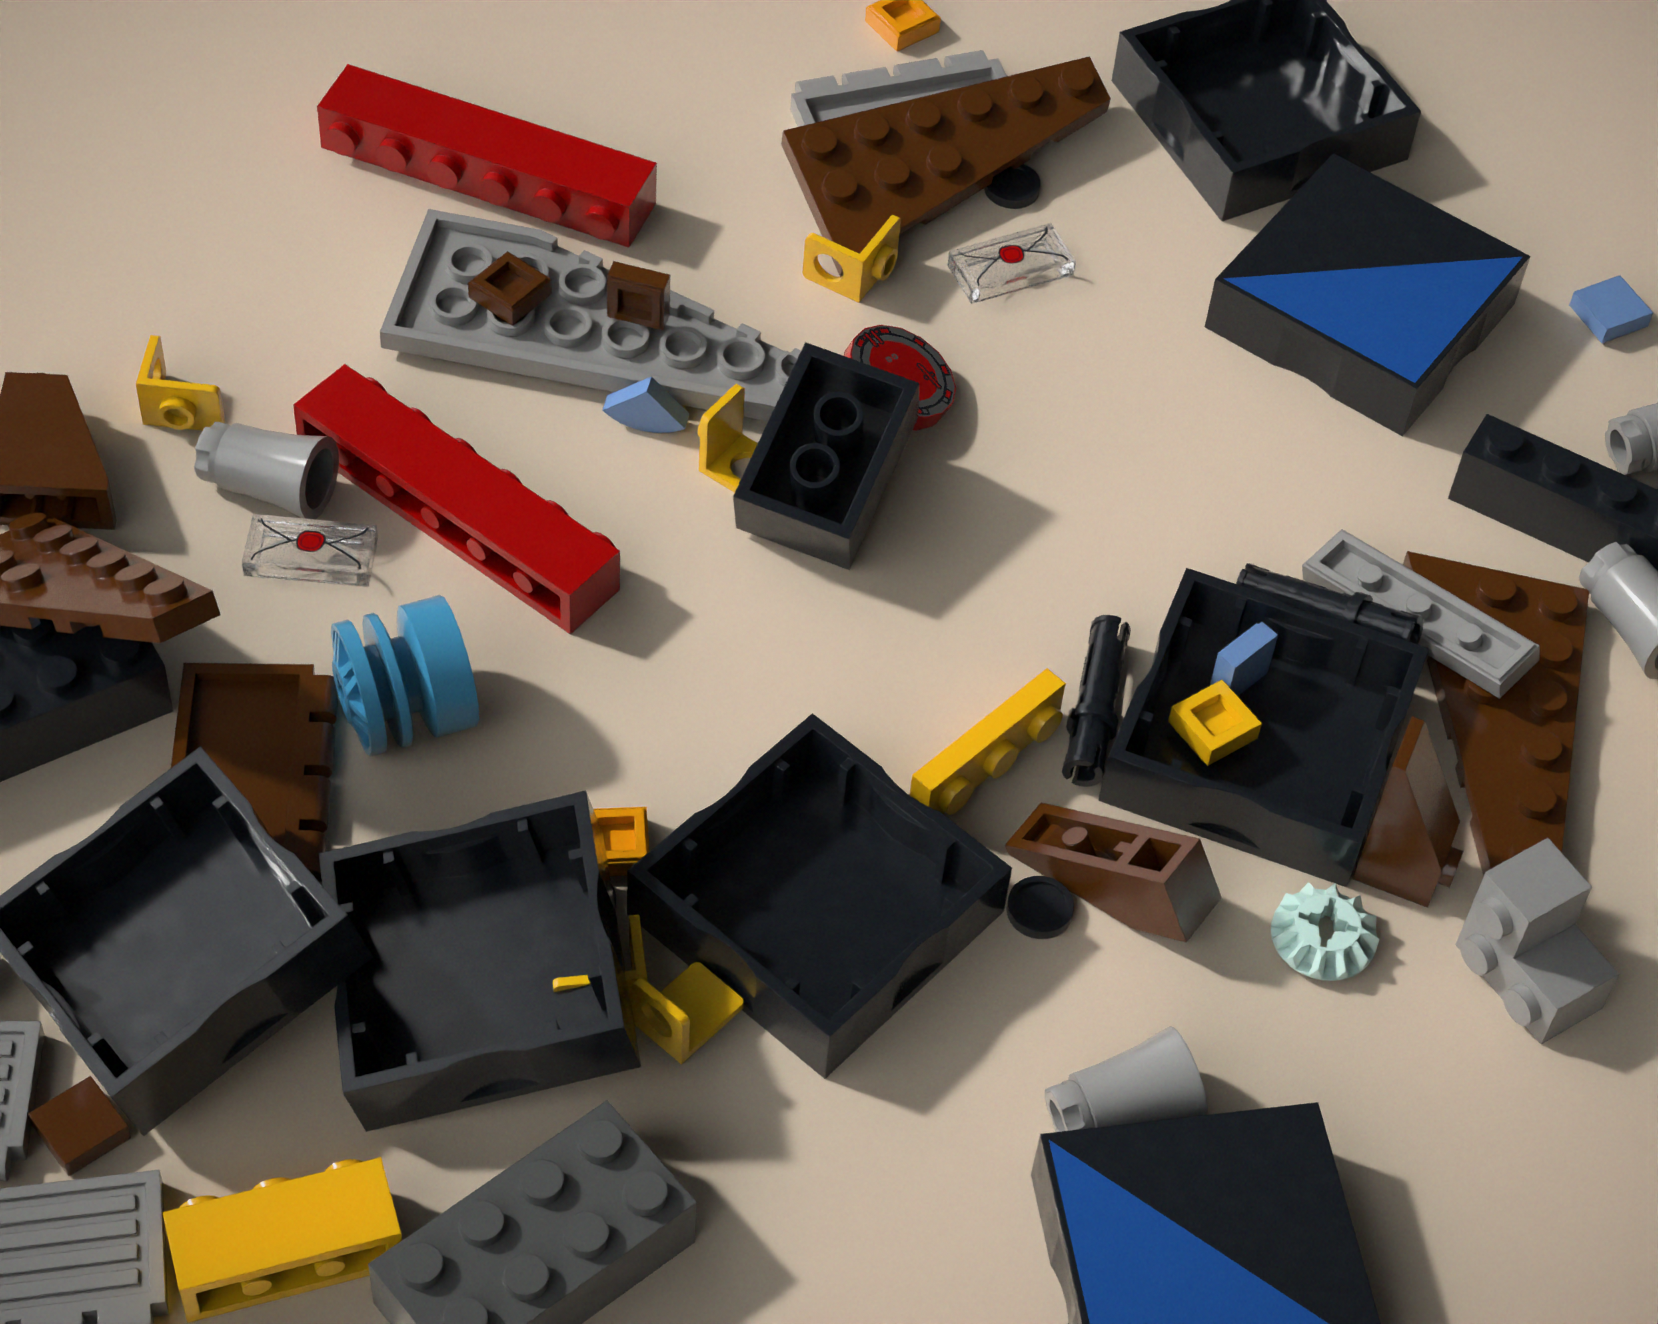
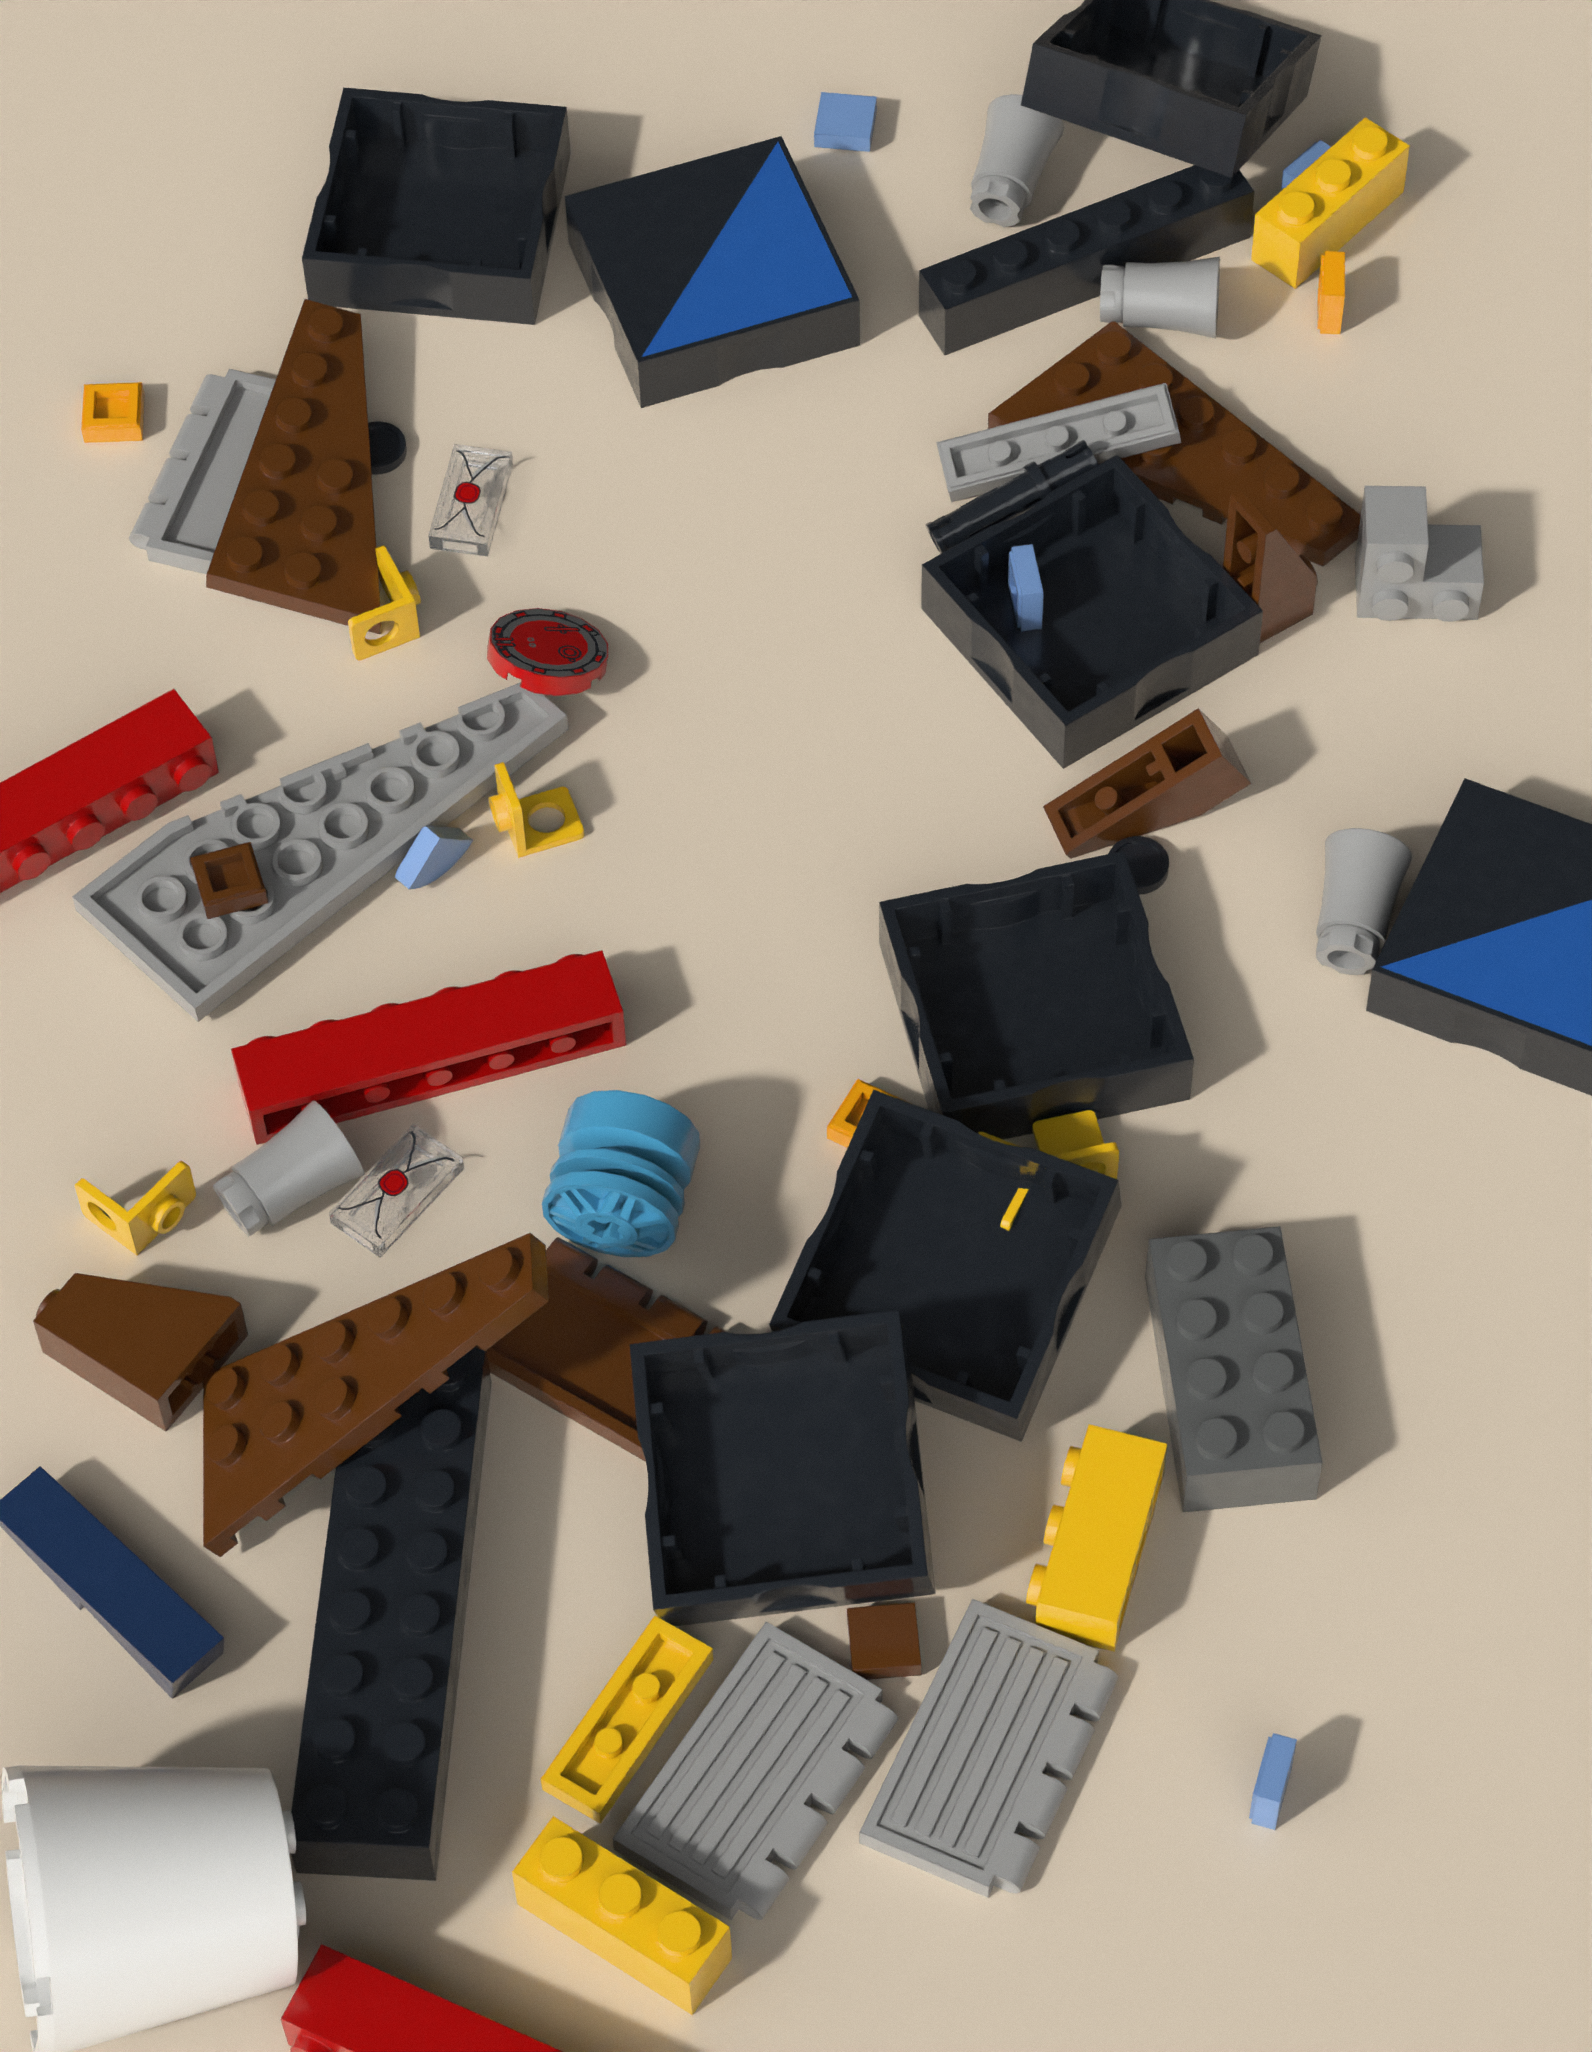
camera: 50 degrees left, 5 degrees up
reddish brown tile [607,261,671,330] -> none
black brick [733,342,919,570] -> none
yellow plate [909,668,1066,815] -> none
black pin [1062,615,1131,787] -> none
yellow plate [1168,680,1262,766] -> none
light aqua gear [1271,882,1380,981] -> none

